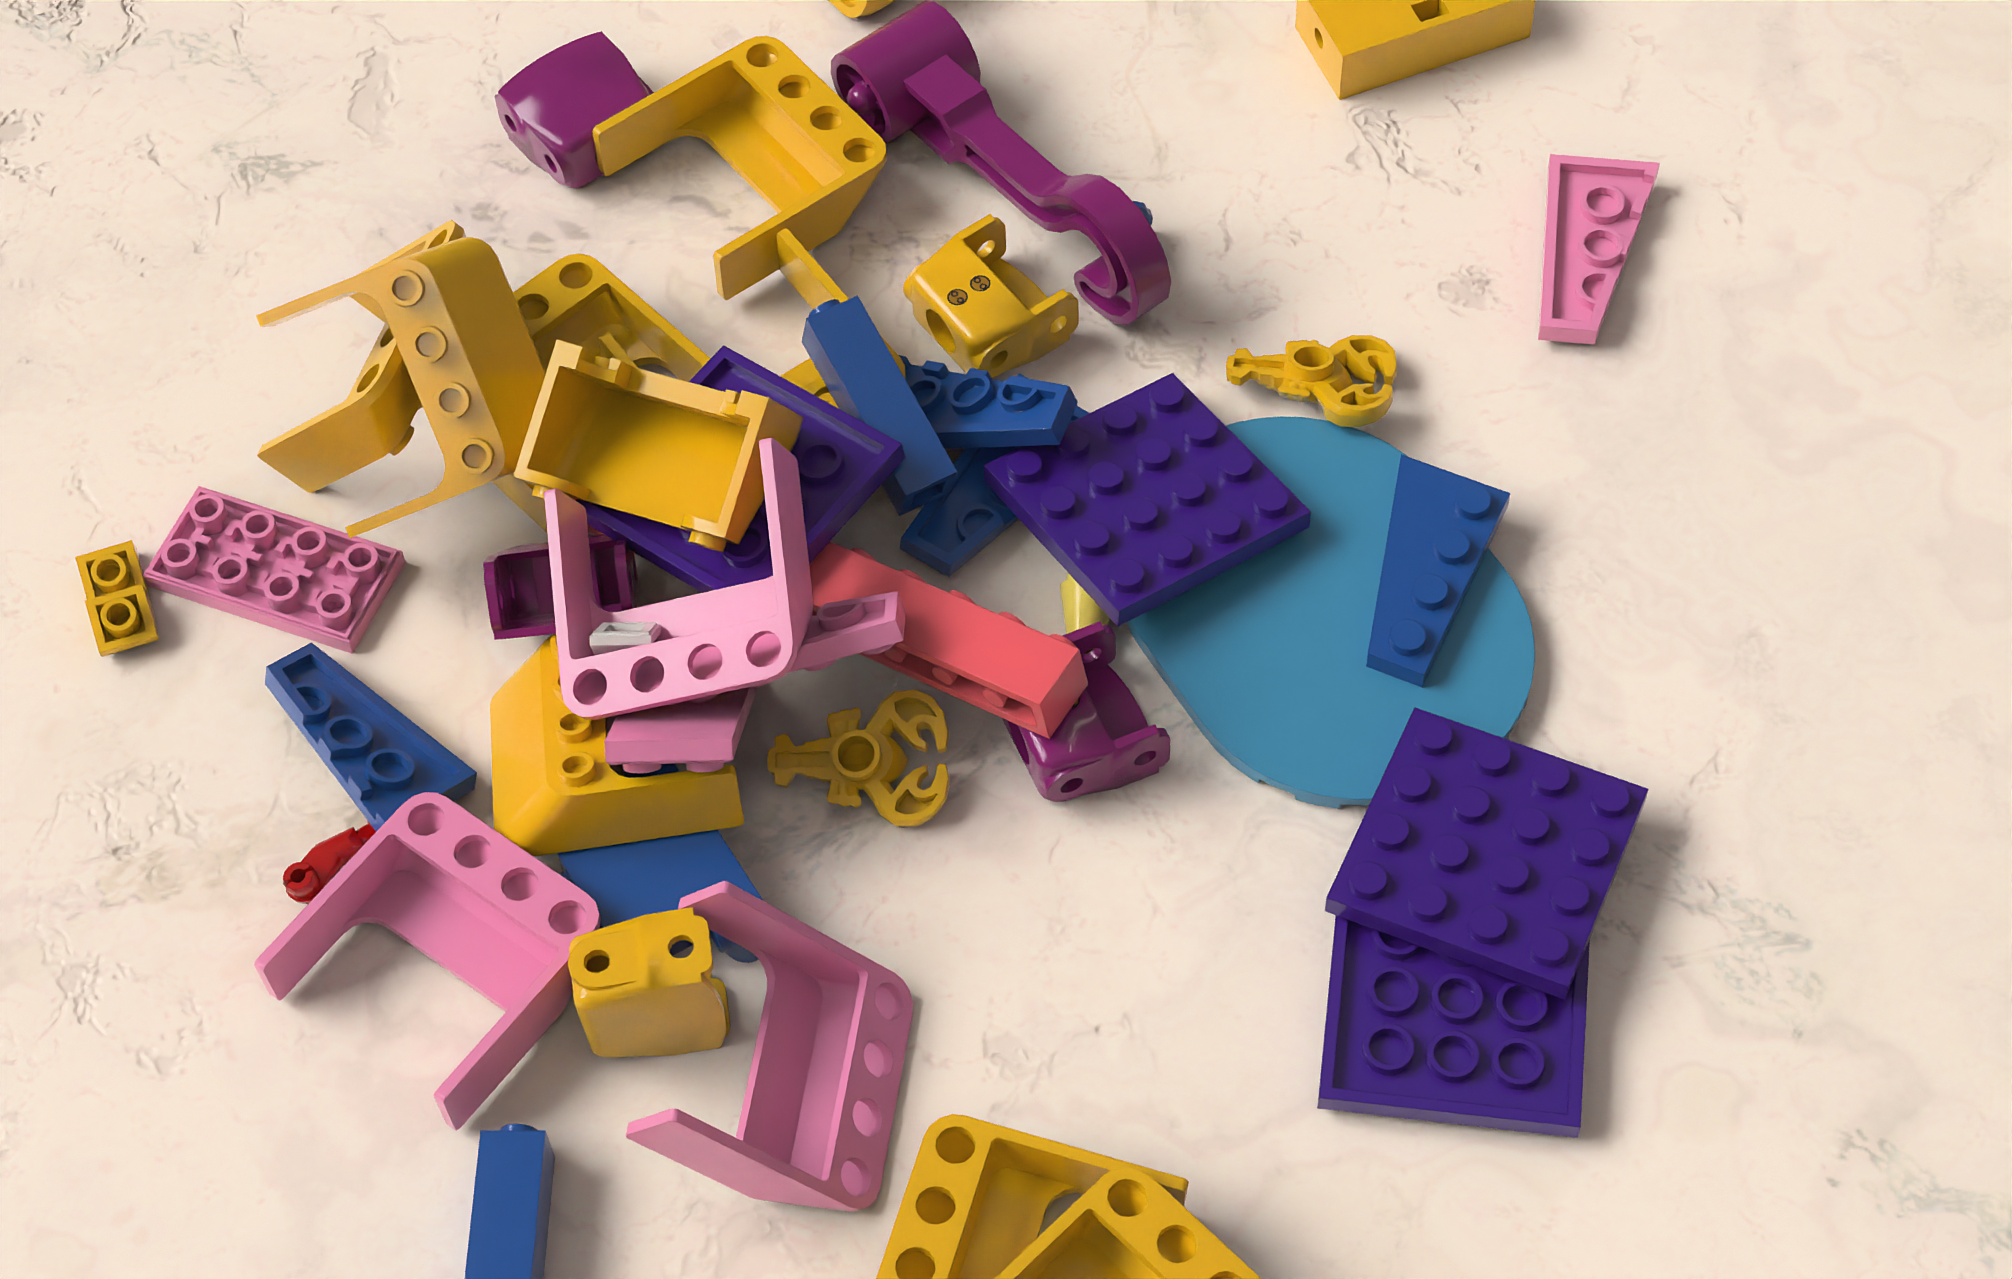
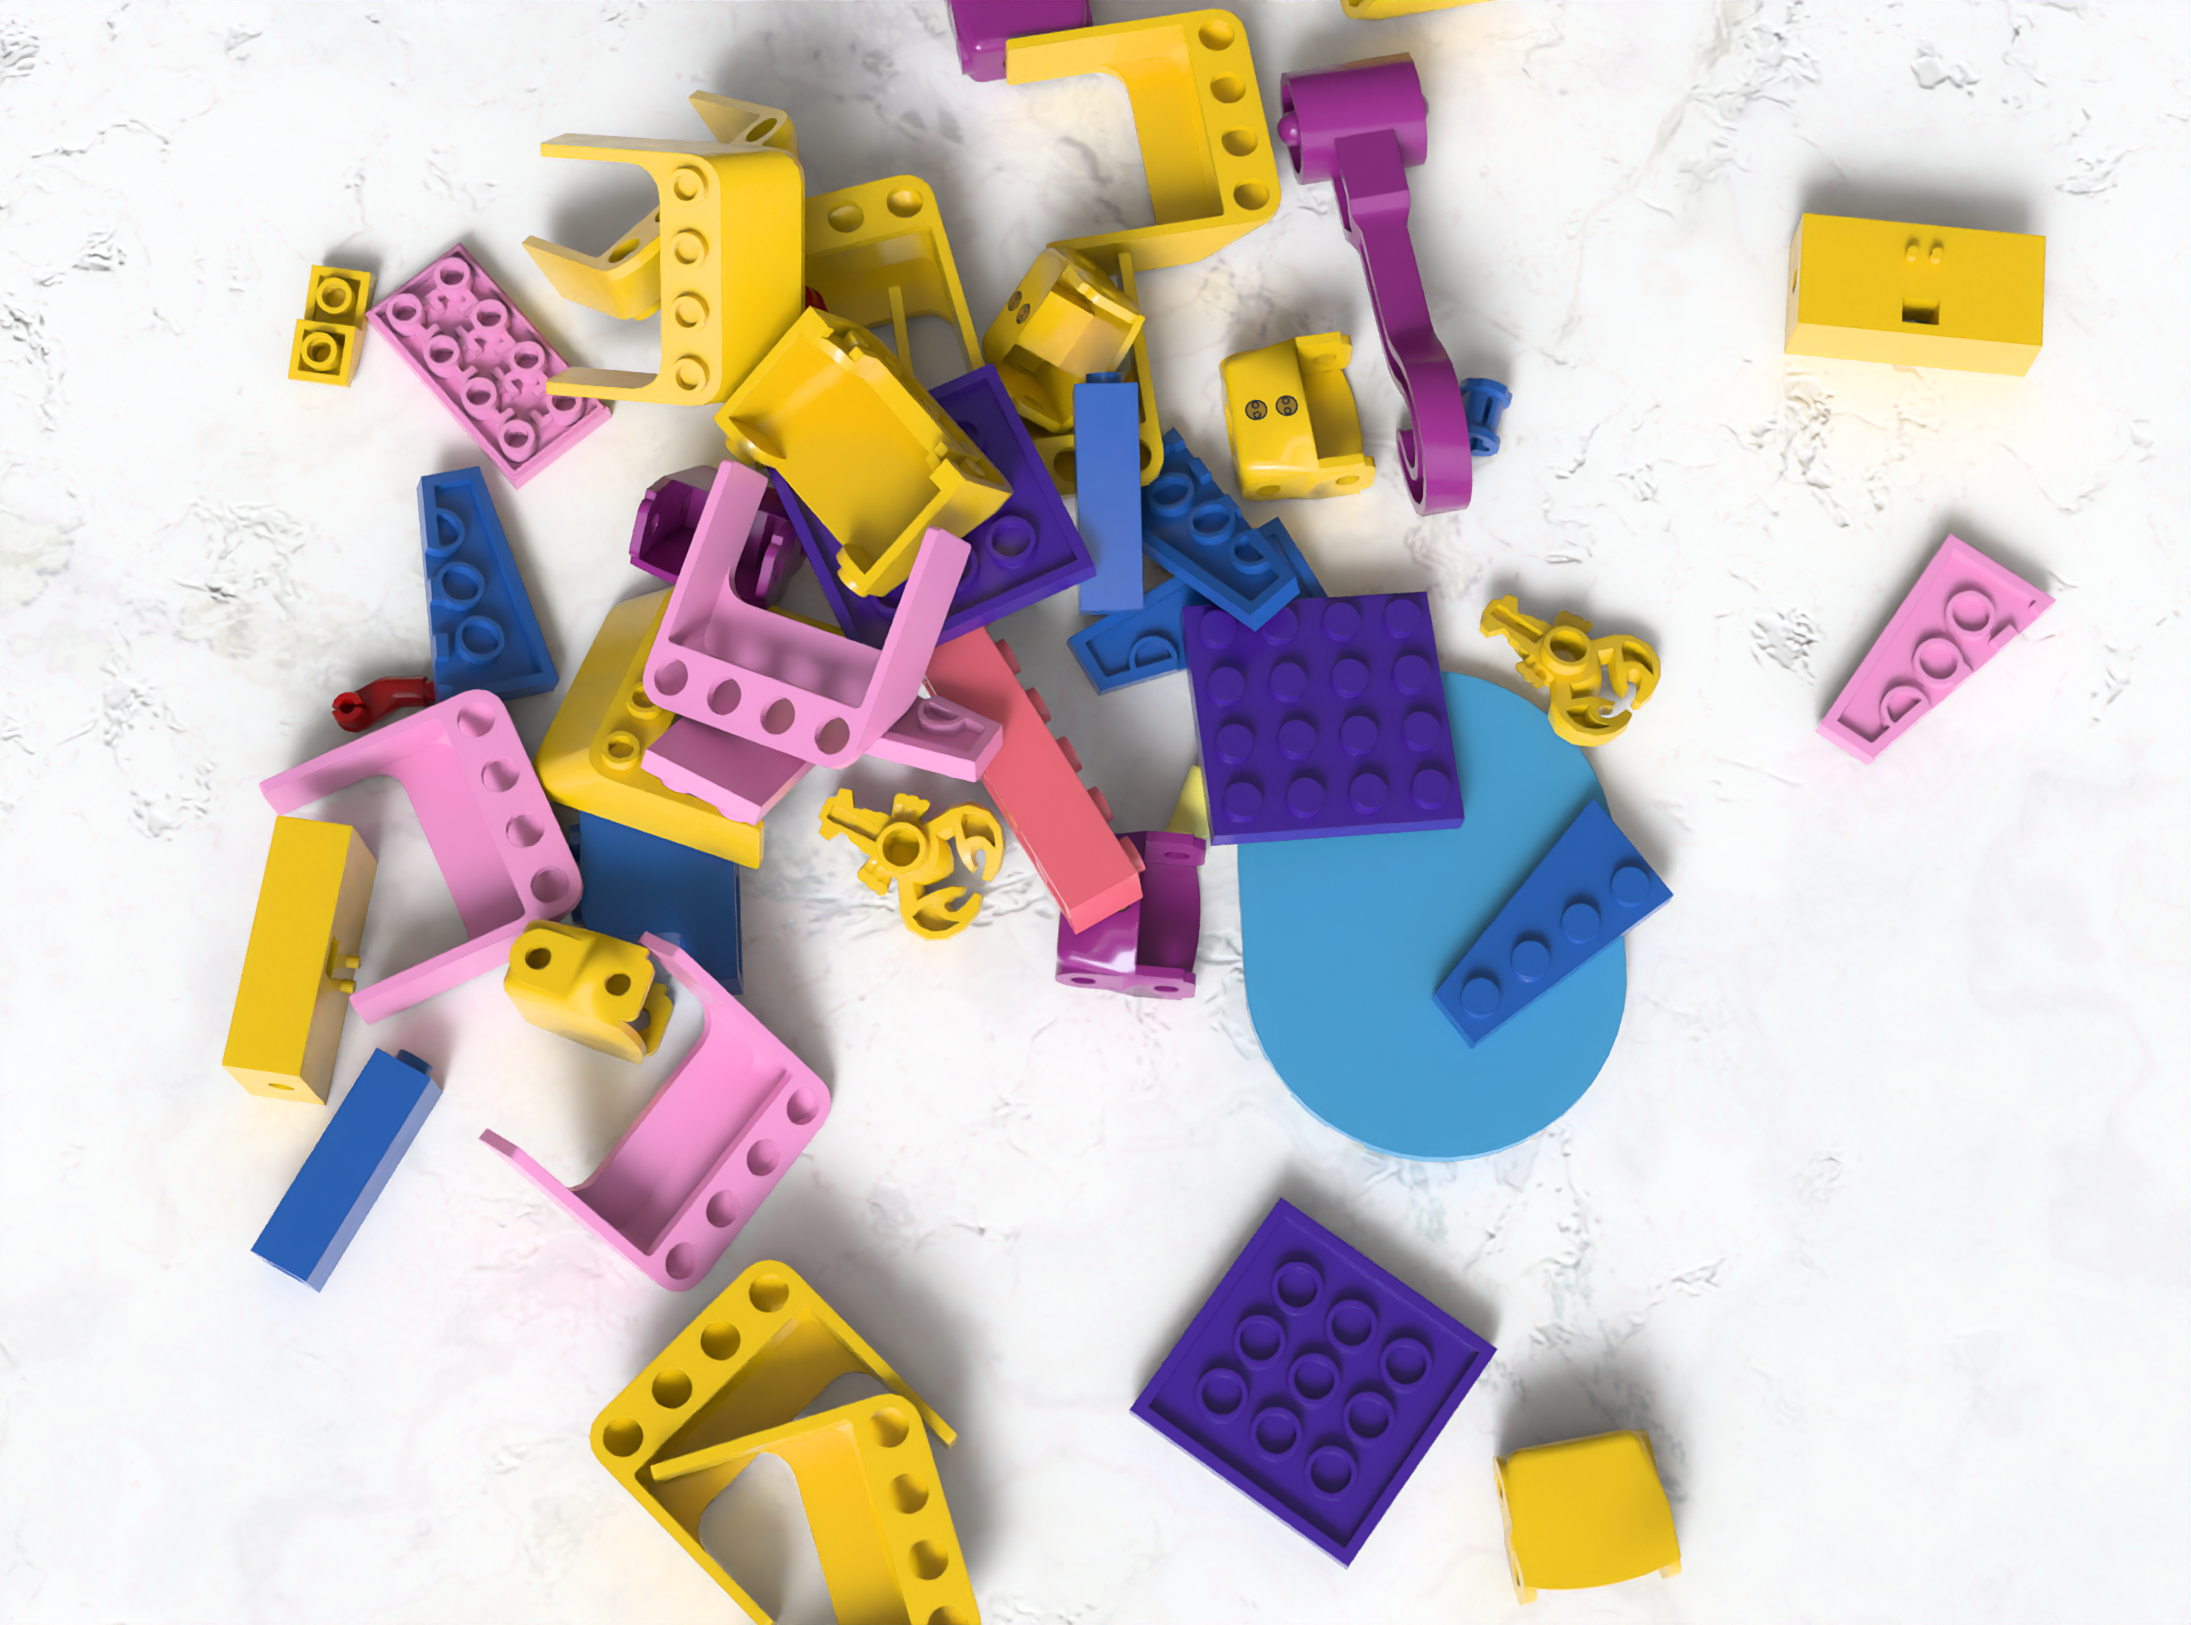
camera: 25 degrees right, 15 degrees up
white slope [589,622,661,655] -> none
dark purple plate [1325,707,1649,1000] -> none
none -> yellow brick [222,815,378,1106]
none -> yellow piece [982,246,1146,435]
none -> yellow piece [1493,1429,1681,1605]

